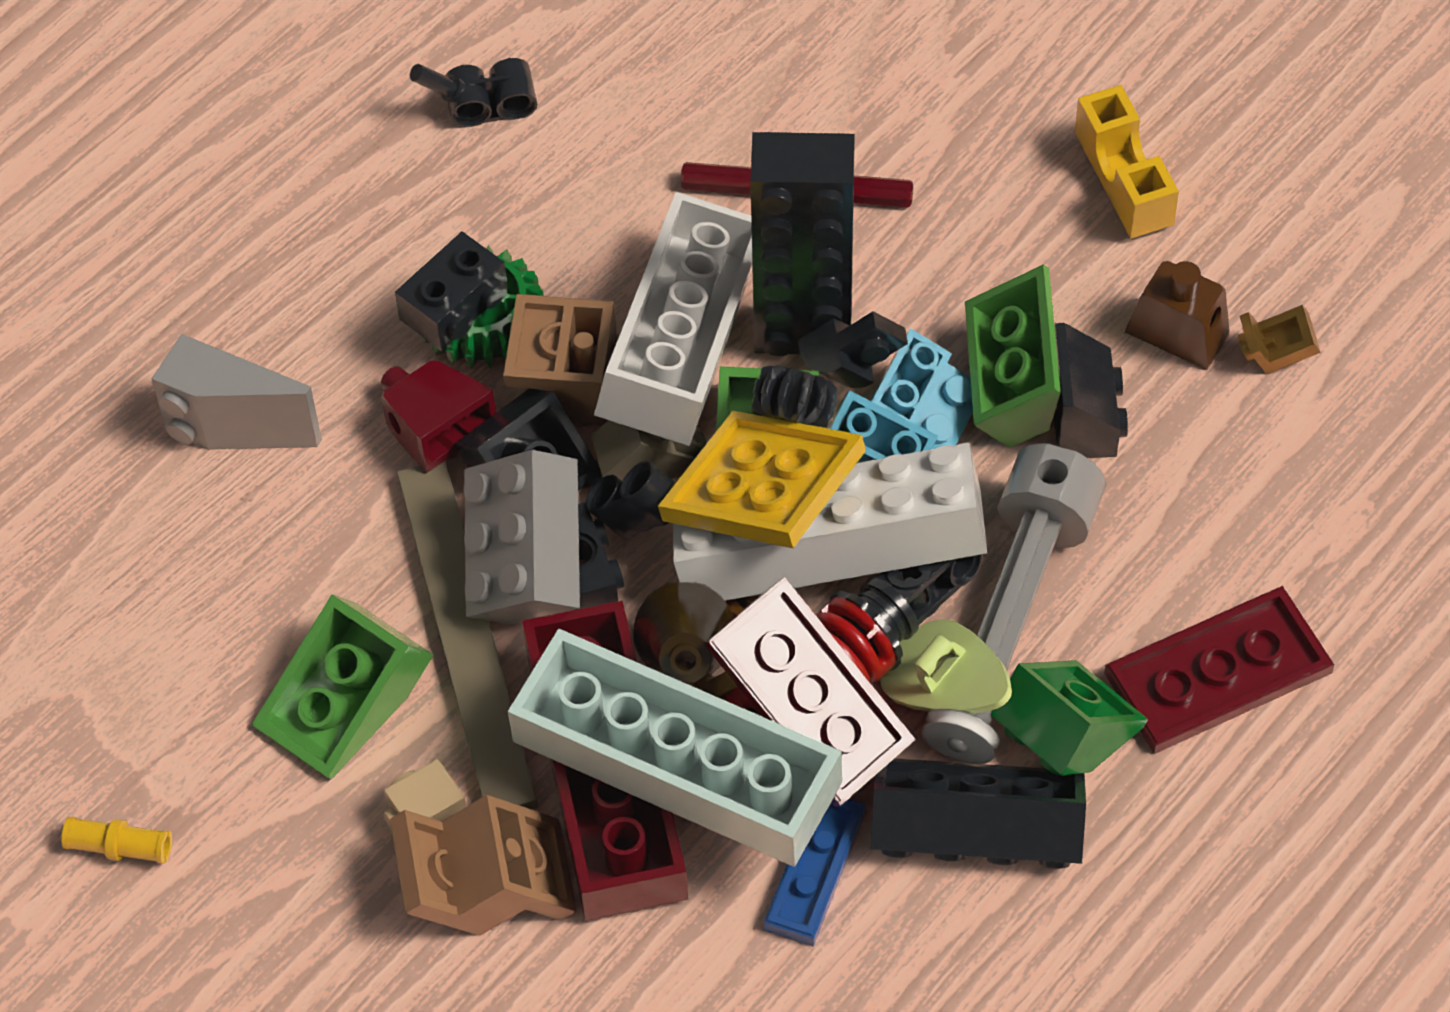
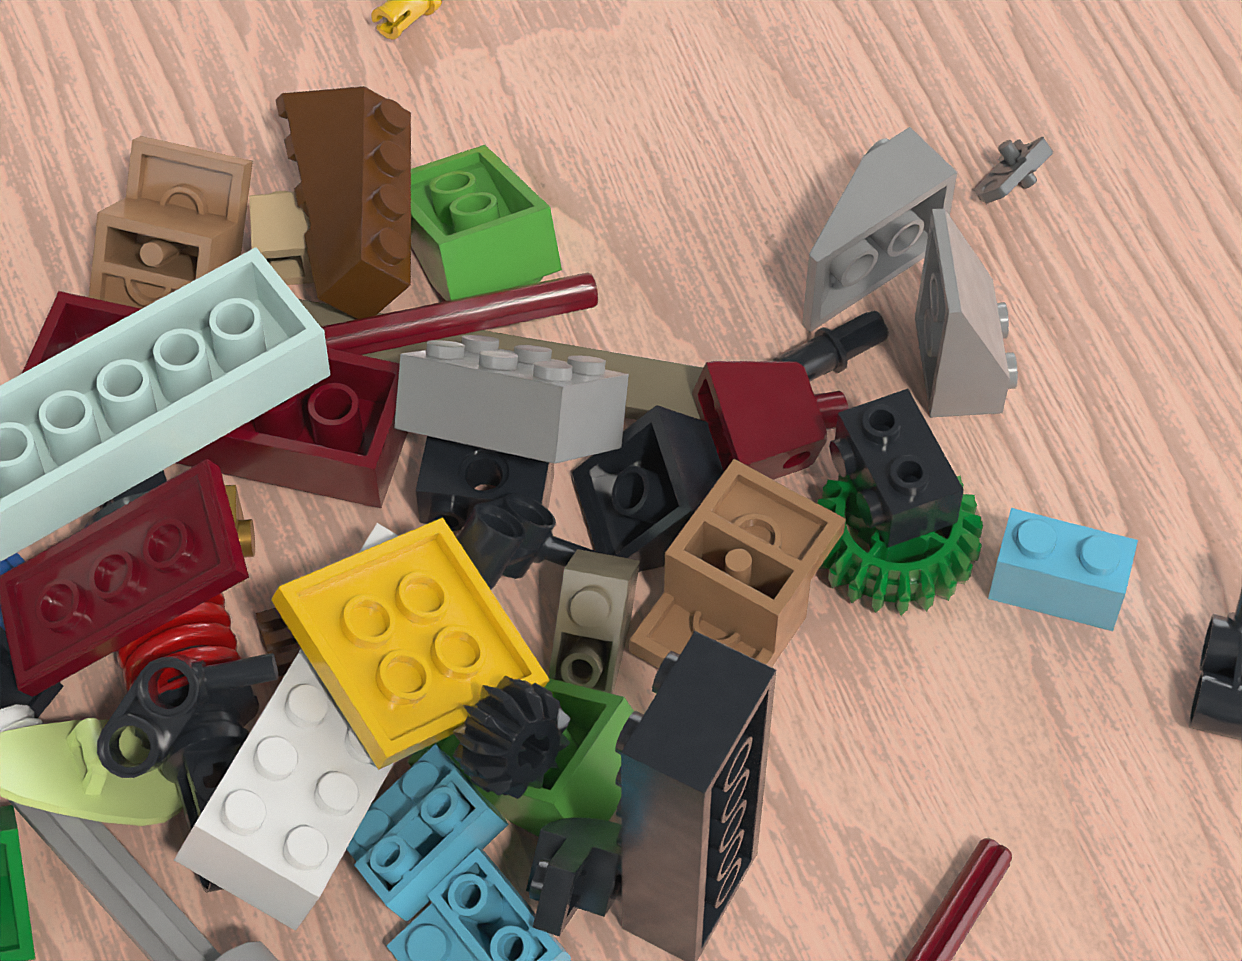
camera: 115 degrees right, 0 degrees up
white brick [594,192,752,446] -> none
dark brown cone [633,582,733,684] -> none
none -> black beam [97,653,278,778]
none -> reddish brown wedge [275,86,411,319]
none -> dark red axle [321,273,598,355]
none -> black axle [773,311,889,381]
none -> light grey slope [915,209,1018,418]
none -> dark grey piece [974,137,1053,204]
none -> medium azure brick [988,508,1138,631]

